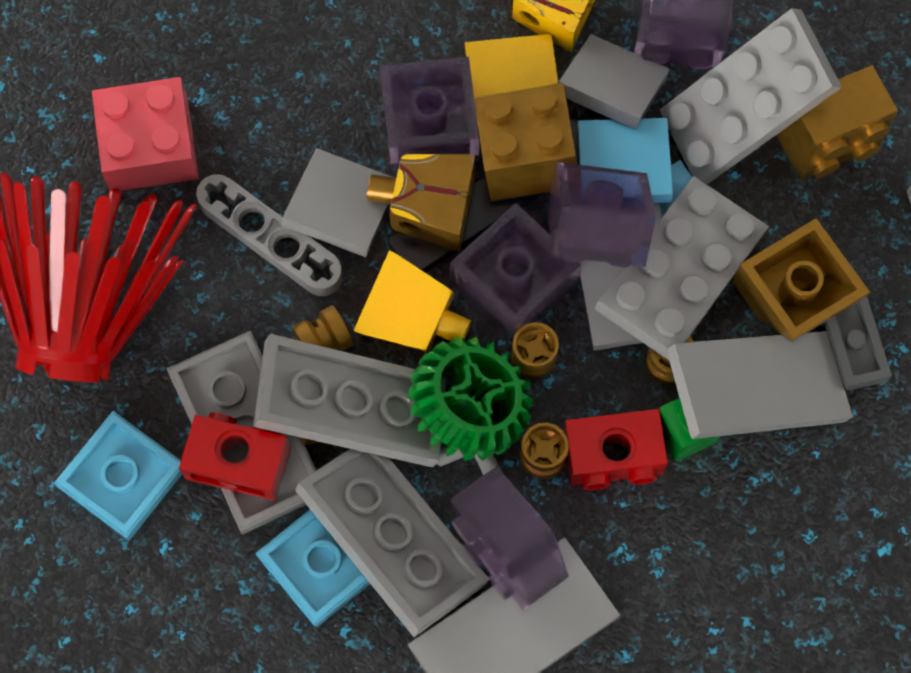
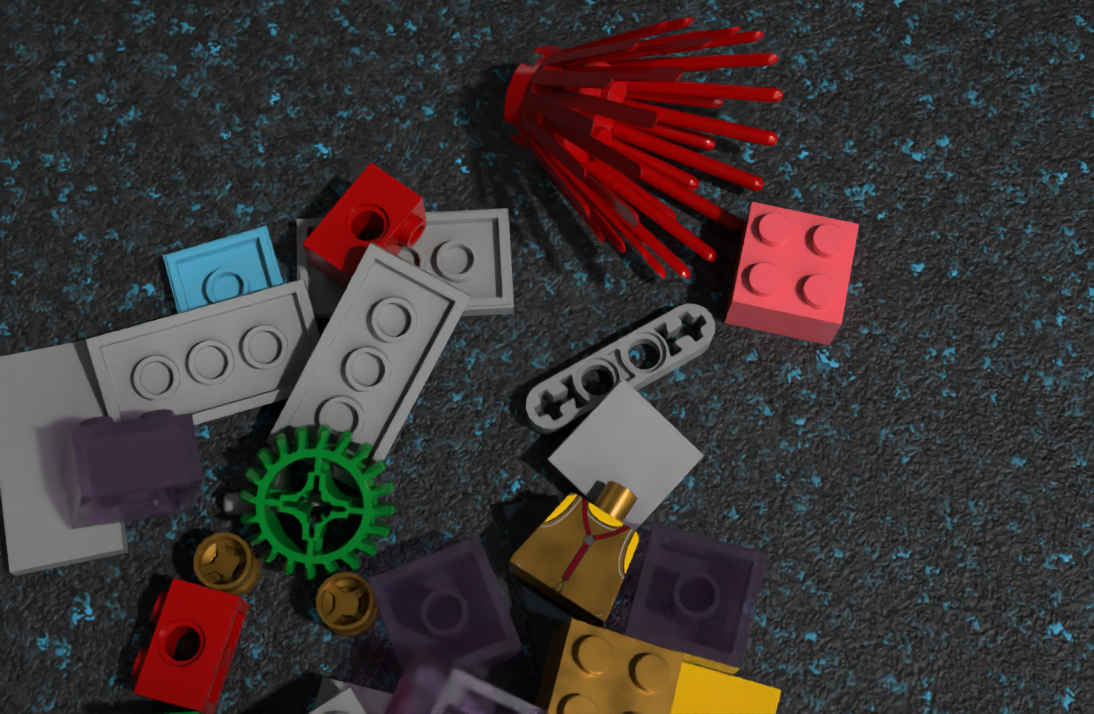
camera: 110 degrees right, 0 degrees up
medium azure tile [54,411,182,541] -> none
pearl gold wheel [291,305,353,351] -> none
yellow torso [354,250,472,352] -> none

